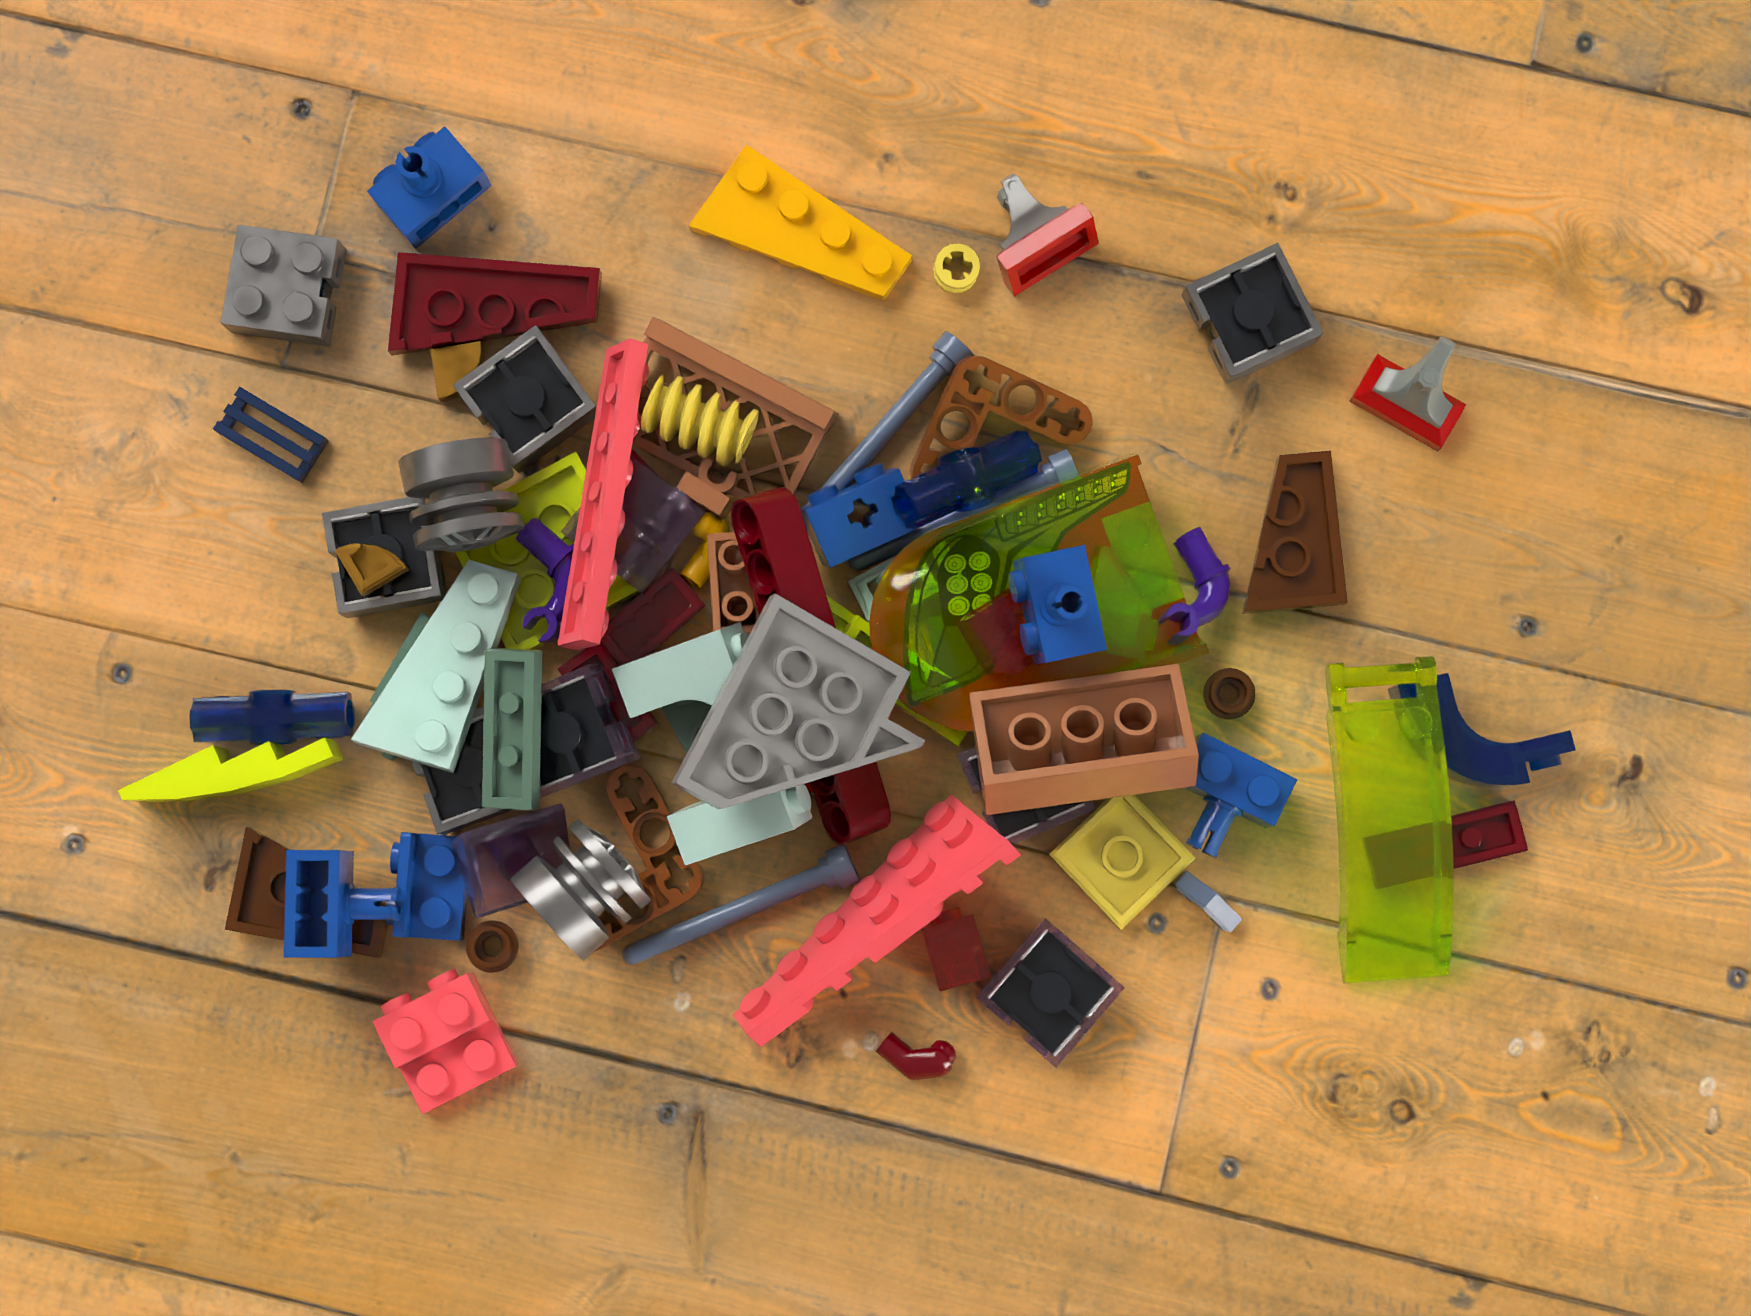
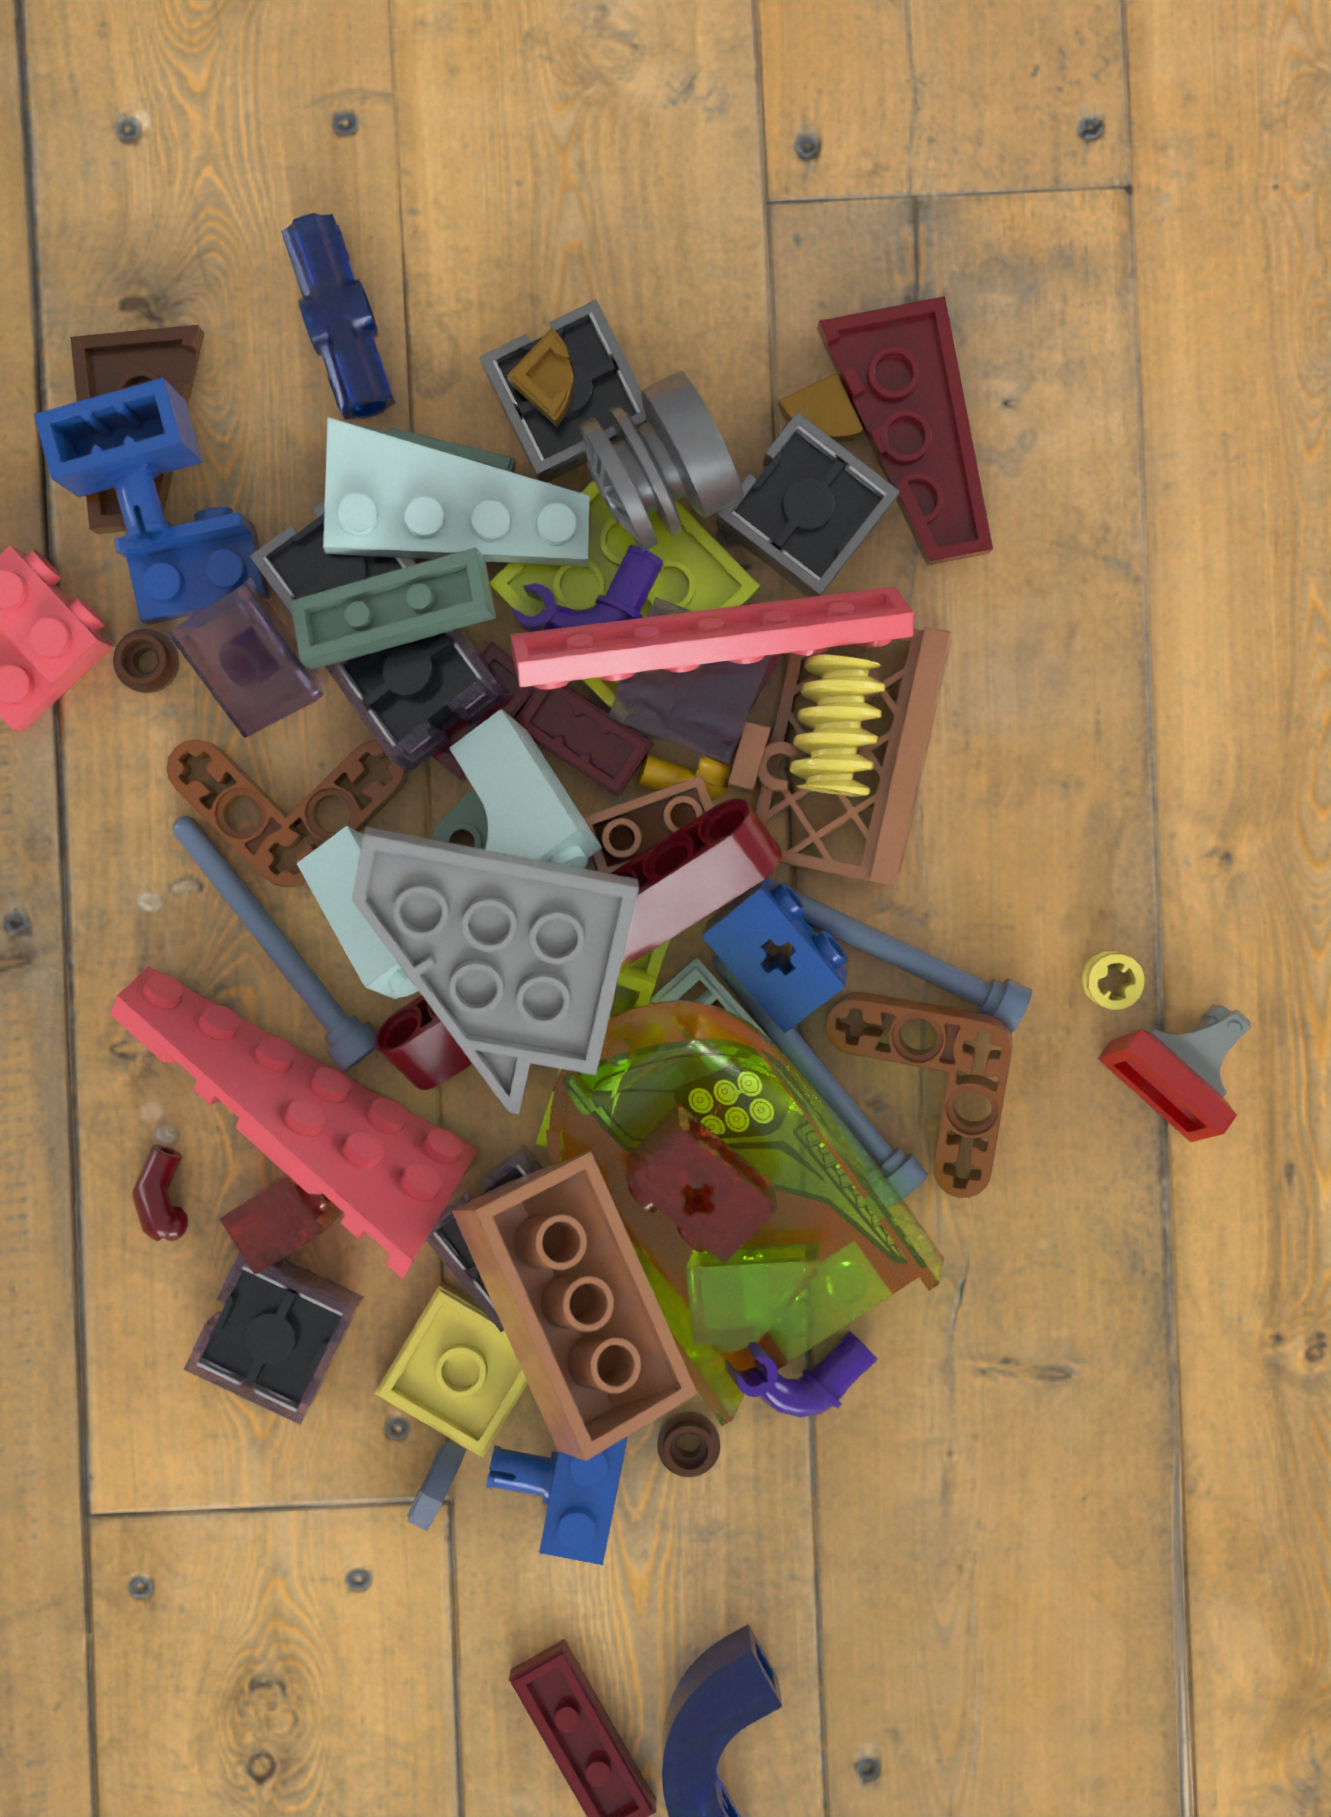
camera: 65 degrees right, 5 degrees up
neon yellow slope [118,737,344,802] -> none
dark blue tile [213,386,329,483] -> none
flat silver piece [221,225,347,347] -> none
blue brick [367,126,492,250] -> none
flat silver wheel [510,819,651,961] -> none
yellow wing [689,144,912,301] -> none
clear blue piece [891,430,1042,529] -> none
blue brick [1008,545,1107,664] -> none
piece [1181,243,1323,385] -> none
reddish brown wing [1242,450,1348,614] -> none
clear neon green windscreen [1325,656,1454,984] -> none
piece [1349,336,1467,452] -> none

